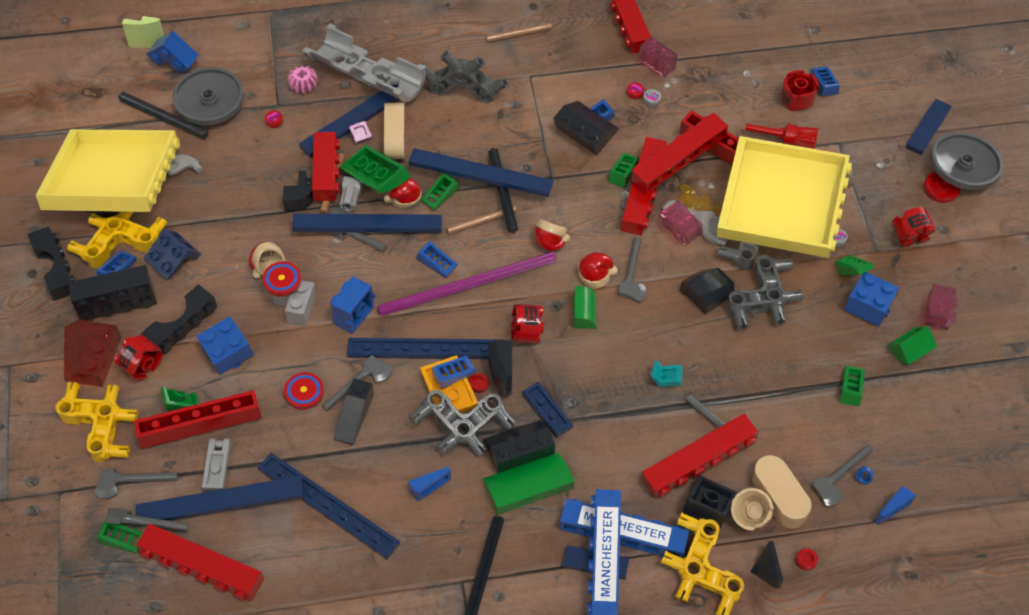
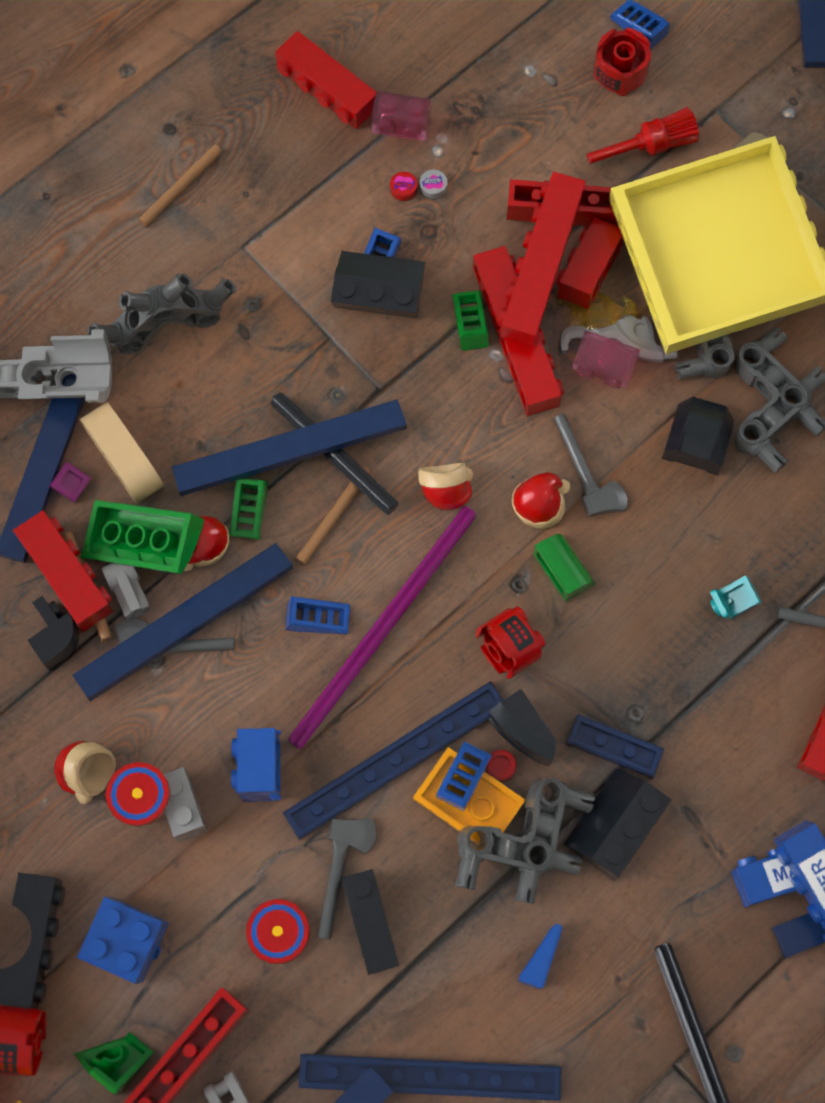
camera: 30 degrees left, 15 degrees up
green slope [483,452,575,515] -> none
none -> red brick [555,217,624,310]

